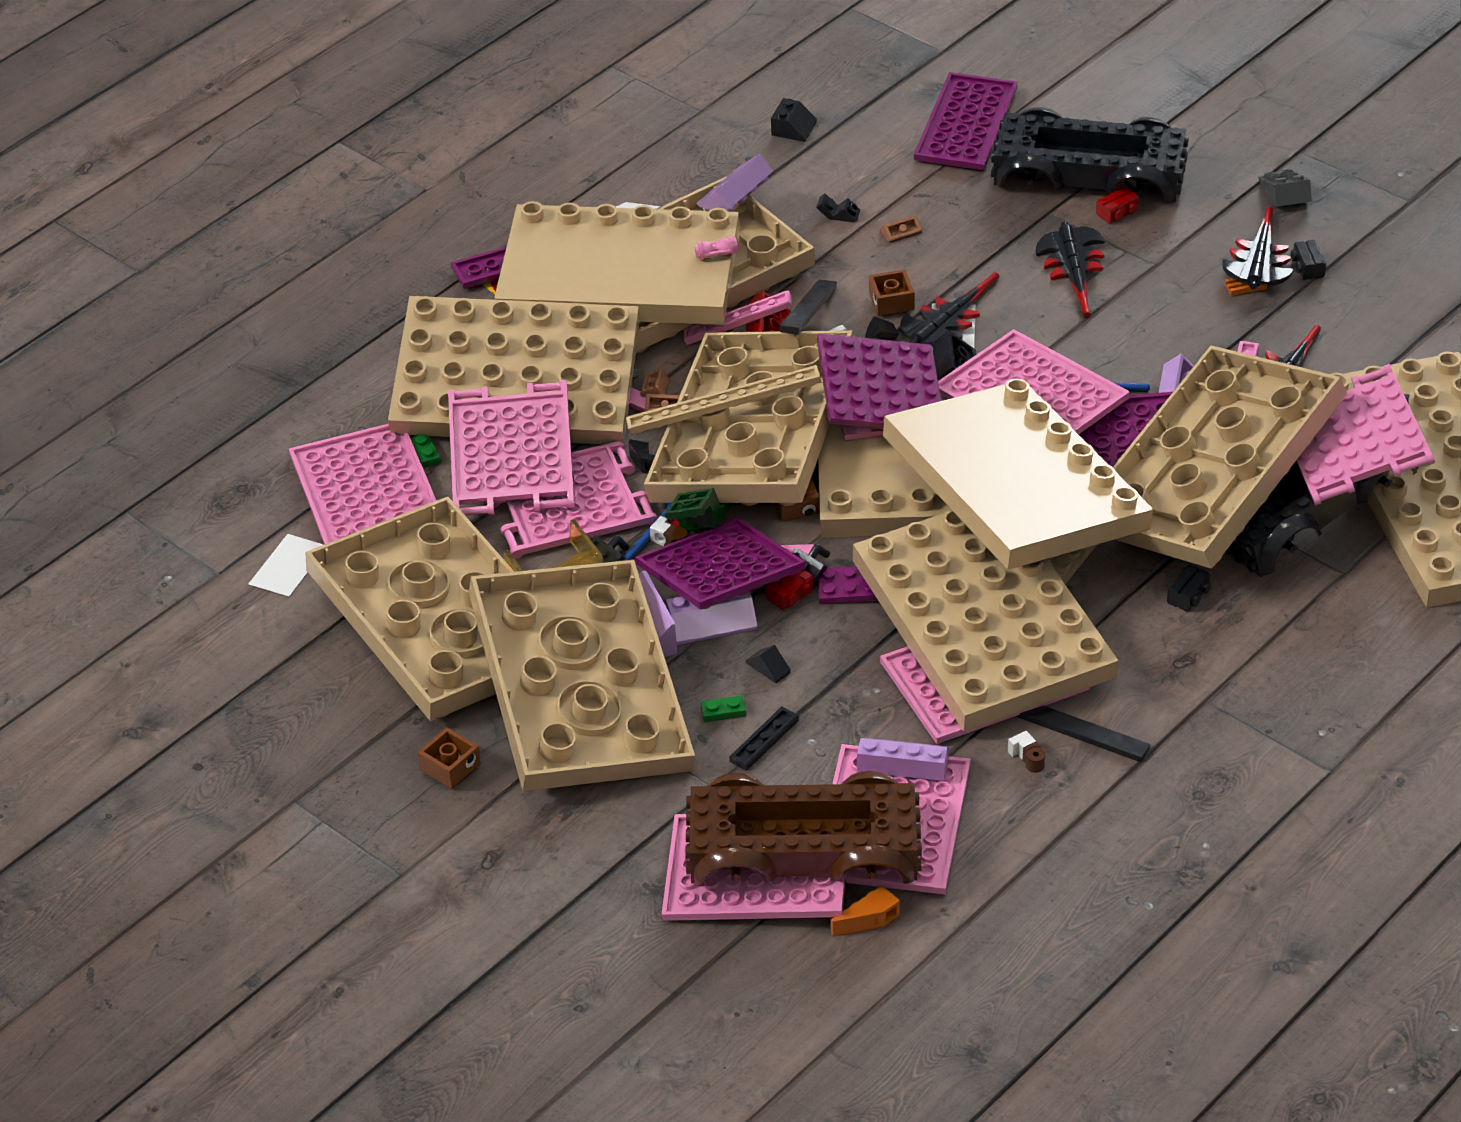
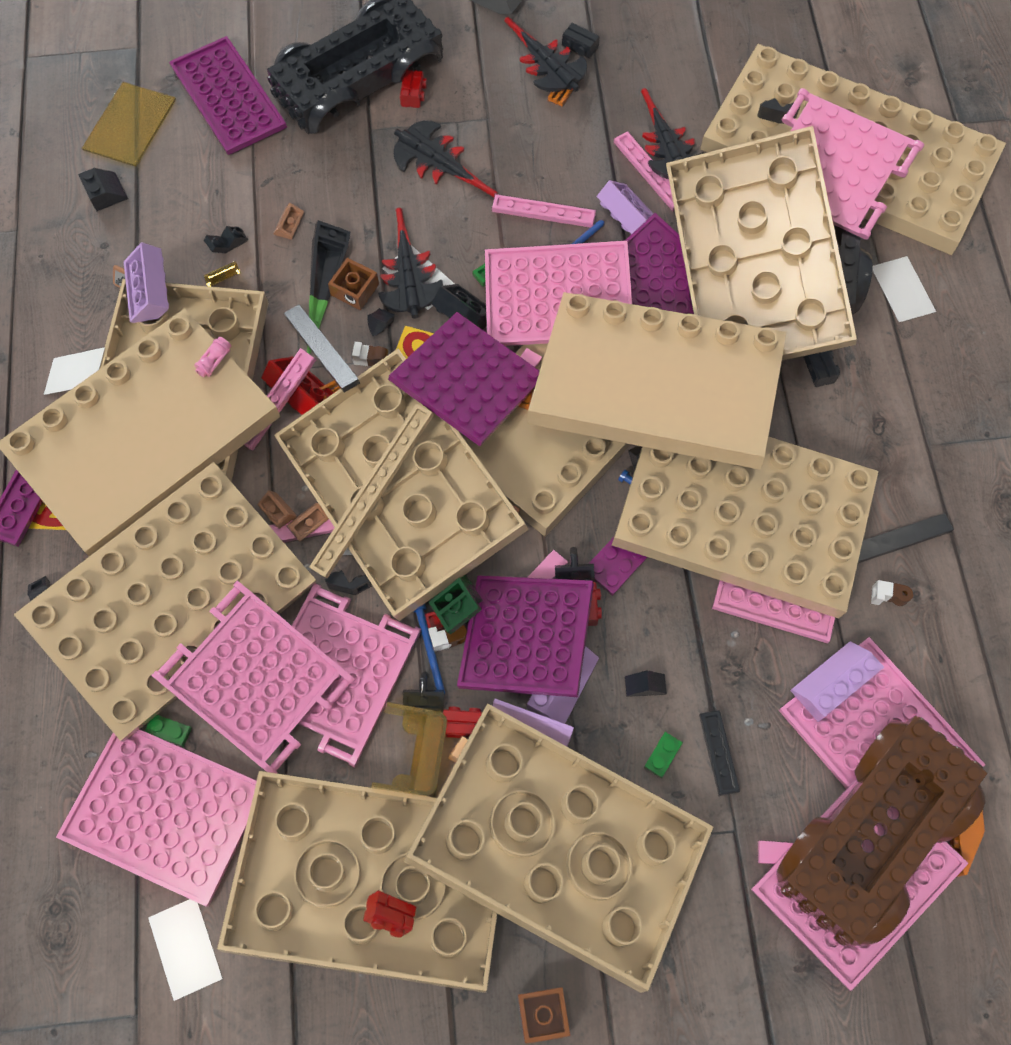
camera: 50 degrees left, 25 degrees up
none -> clear yellow piece [82,82,176,167]
none -> clear yellow slope [203,261,240,287]
none -> black plate [307,220,351,354]
none -> red brick [363,890,416,938]
none -> bright pink tile [492,194,596,228]
none -> white sticker [873,256,936,322]

